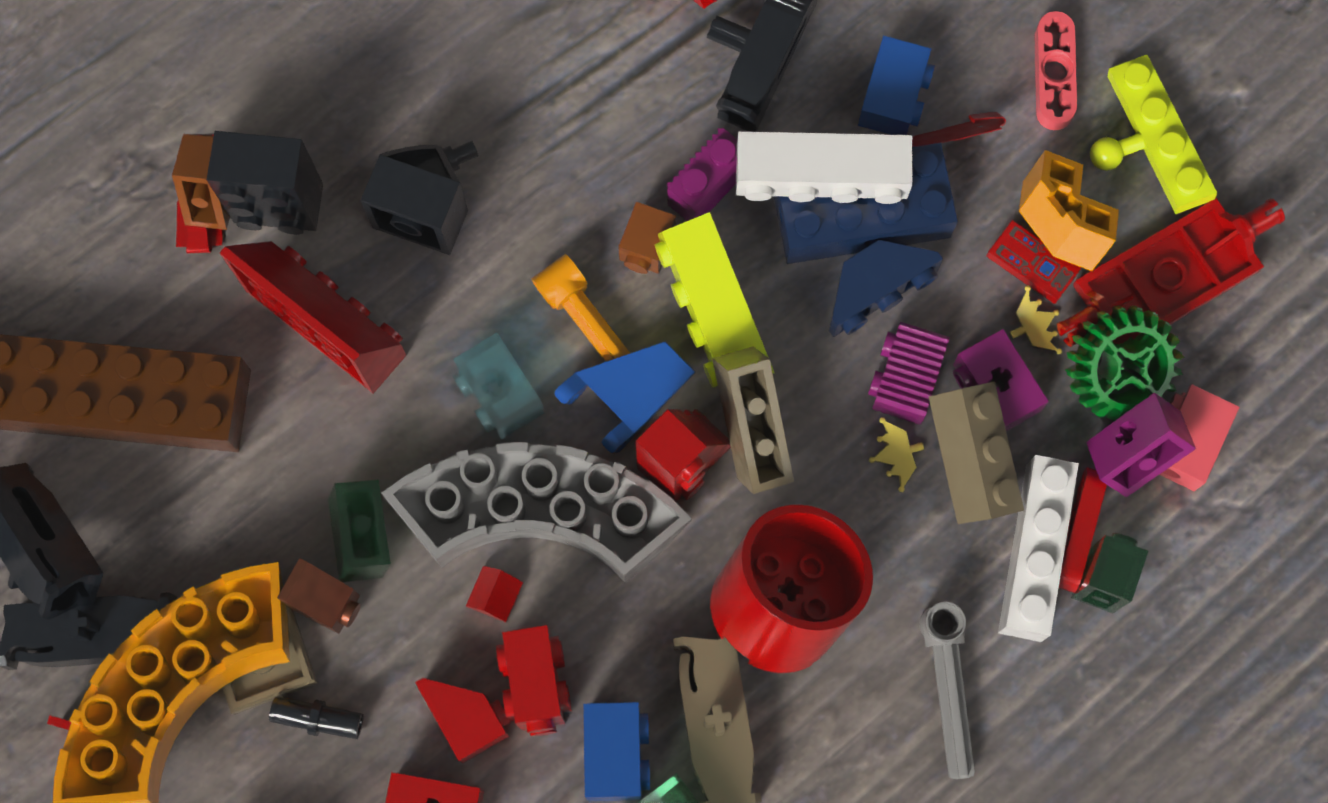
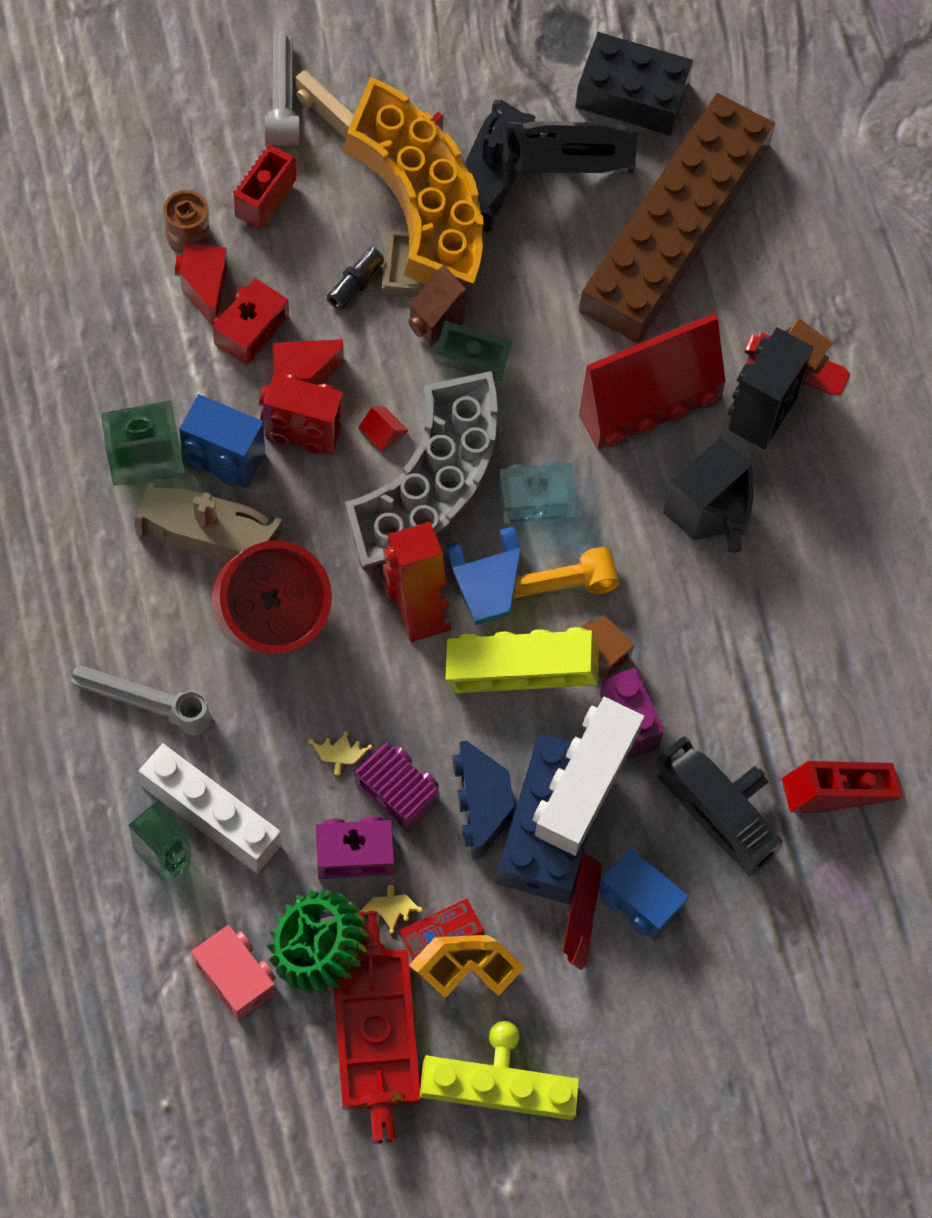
camera: 110 degrees right, 10 degrees down
dark tan brick [712,347,794,494] -> none
dark tan brick [929,382,1024,524] -> none
coral beam [1034,11,1077,130] -> none
red beam [1059,467,1107,593] -> none
magenta brick [1086,392,1196,498] -> none

